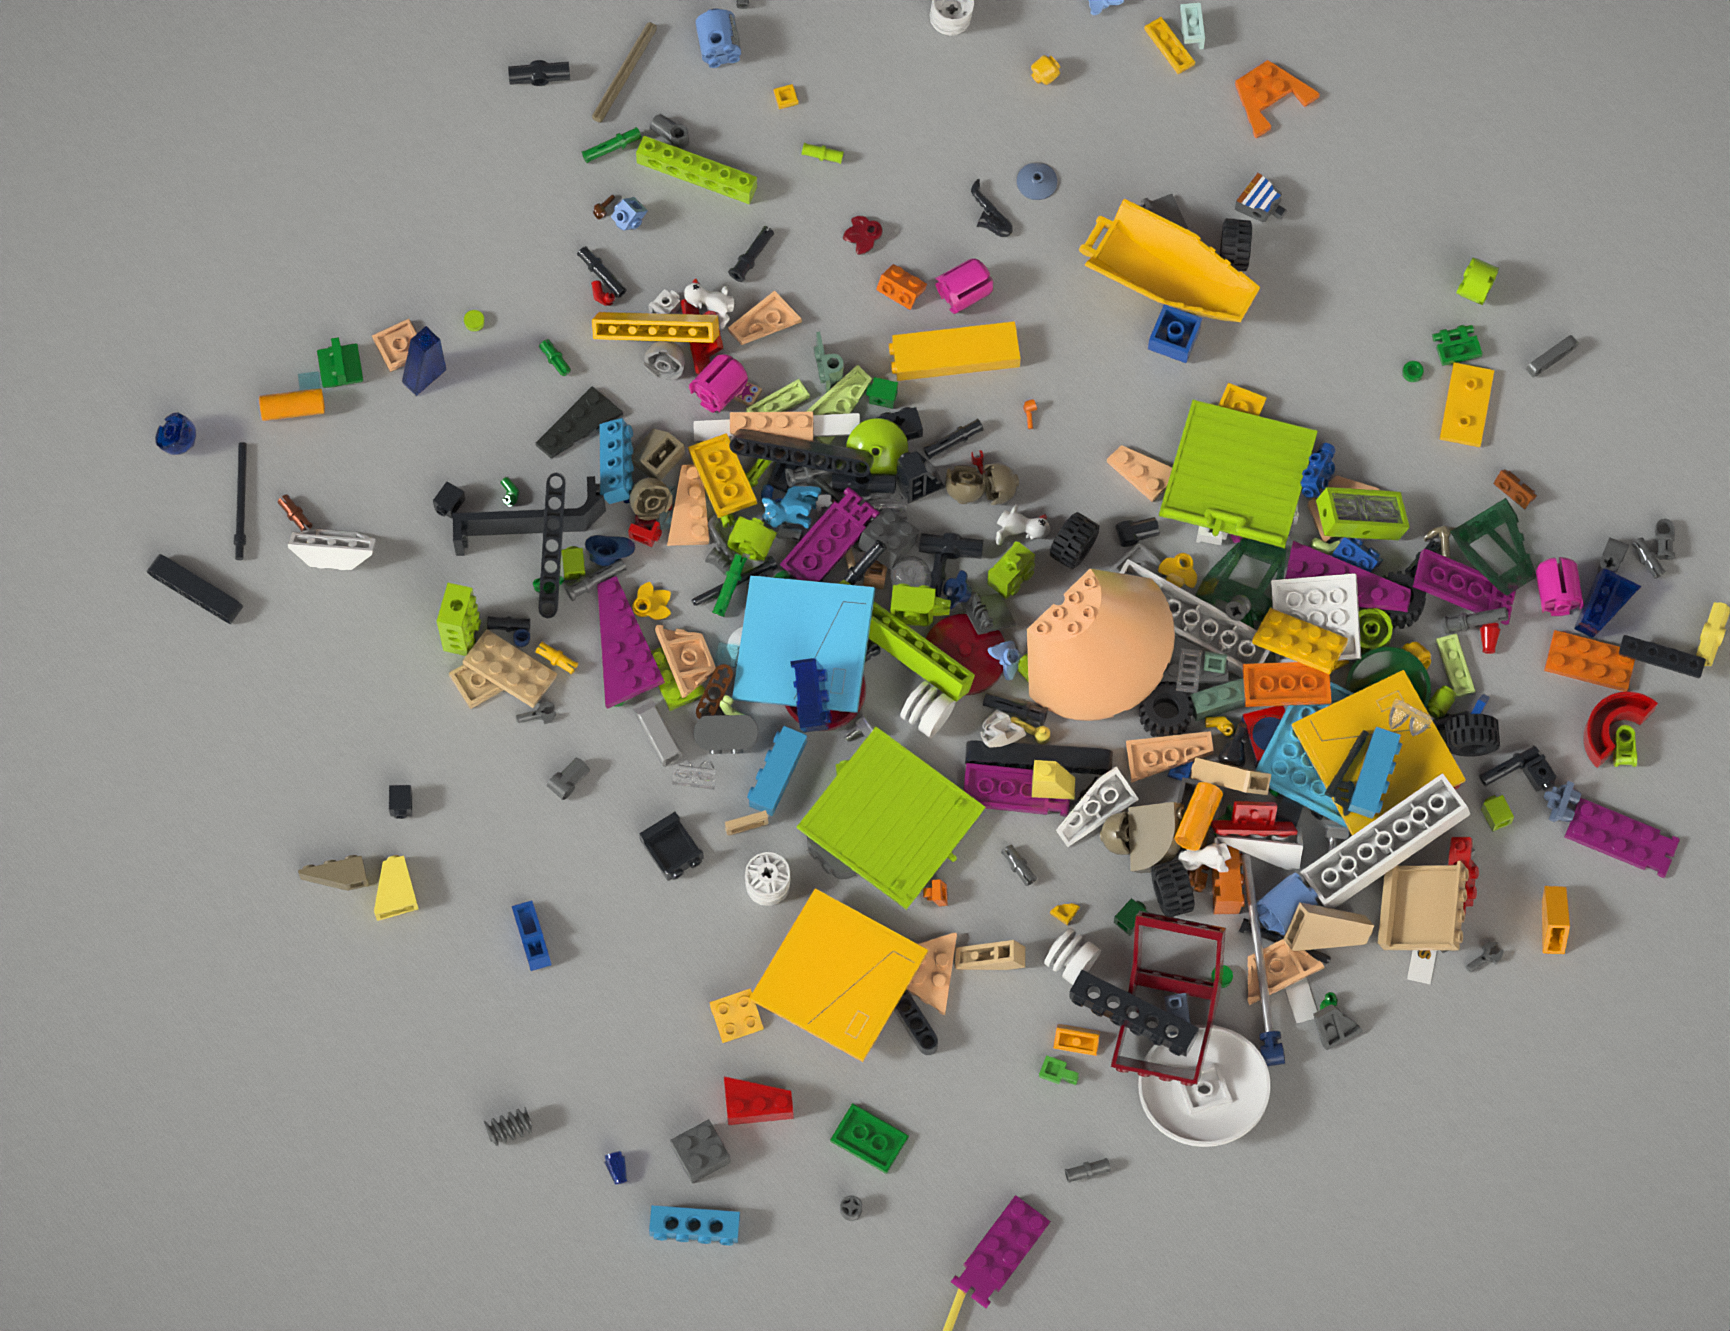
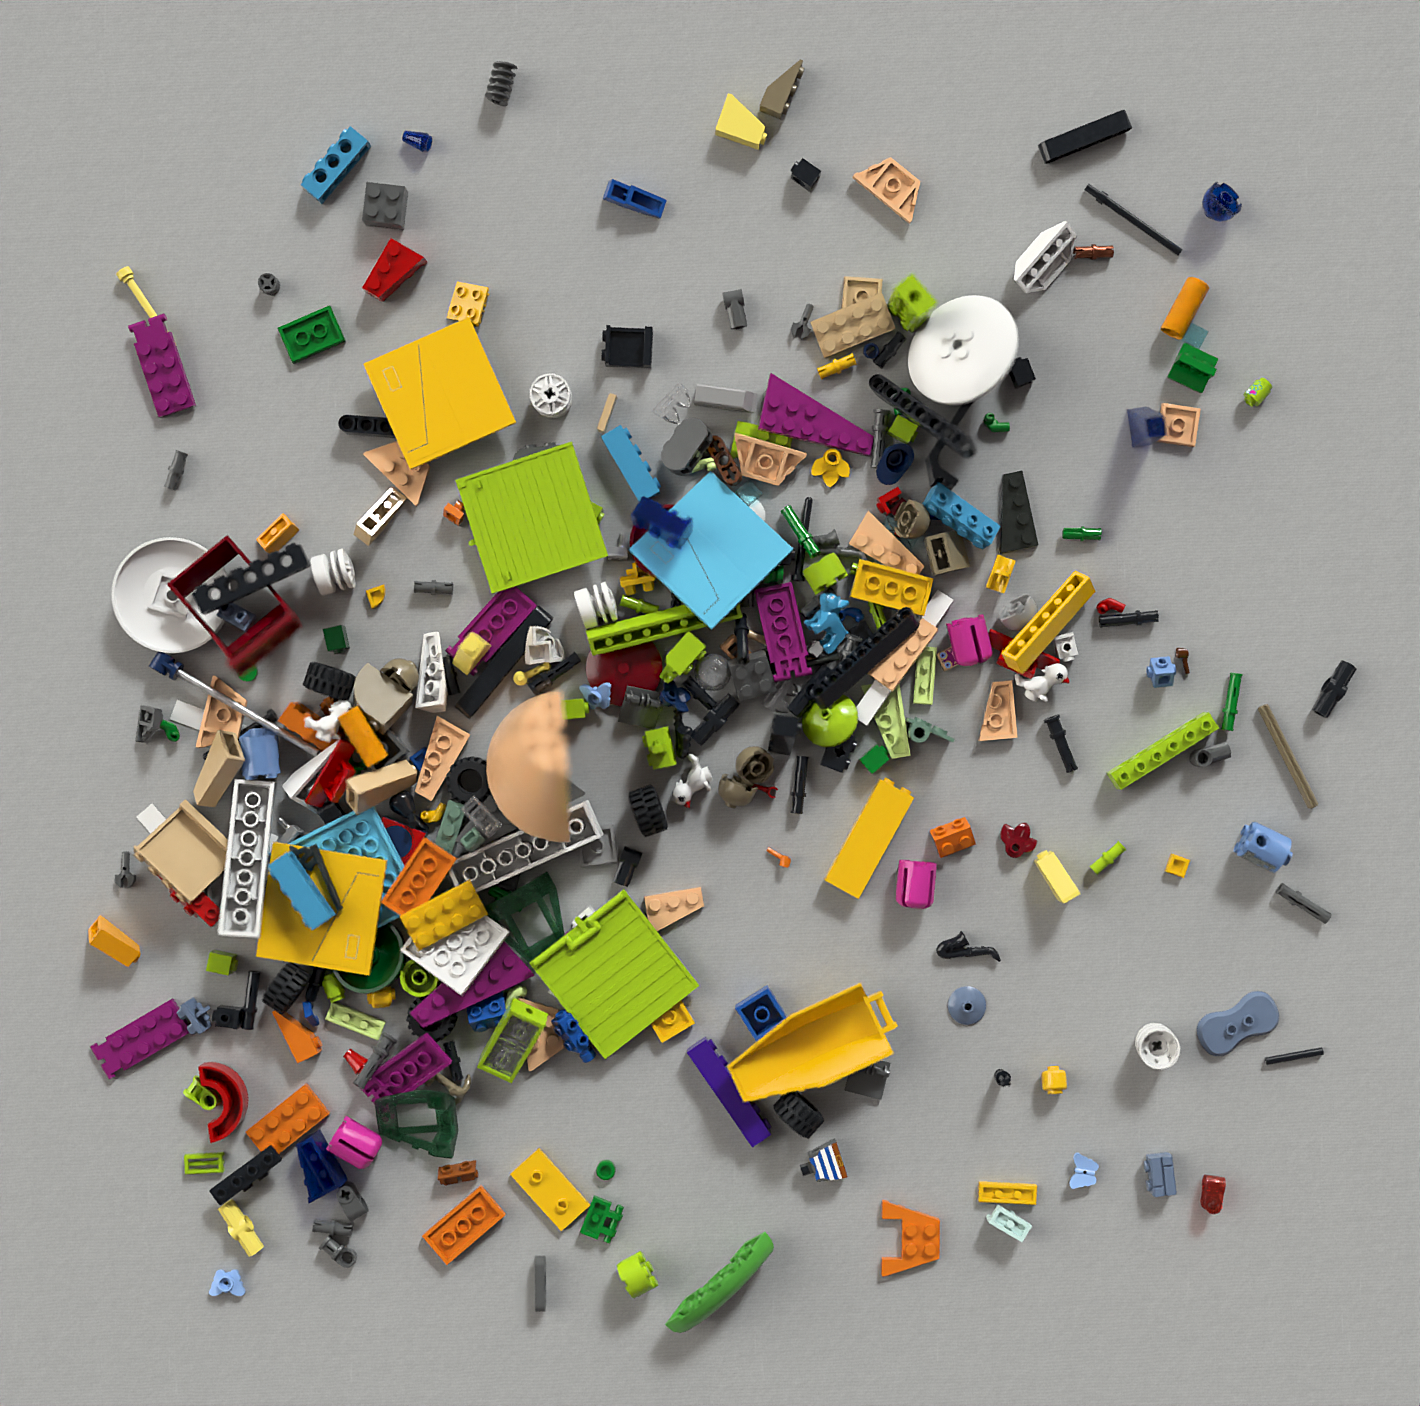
camera: 125 degrees right, 20 degrees up
lime tile [464,310,485,332] -> none
bright green plate [1039,1055,1079,1085] -> none
yellow plate [1158,553,1197,588] -> none
dark grey wheel [1225,595,1251,621] -> none
clear tile [1389,698,1434,736] -> none
none -> lime tile [184,1152,225,1175]
none -> orange slope [272,1010,322,1064]
none -> orange plate [422,1185,506,1265]
none -> lime pin [619,594,659,614]
none -> yellow hips [620,562,655,596]
none -> bright green brick [665,1232,774,1333]
none -> black piece [673,709,693,759]
none -> dark purple brick [687,1036,772,1148]
none -> light nougat wing [852,157,921,224]
none -> white dish [908,296,1018,405]
none -> yellow hips [986,554,1016,594]
none -> black axle [994,1069,1011,1087]
none -> light yellow slope [1034,850,1080,904]
none -> lime brick [1243,377,1272,407]

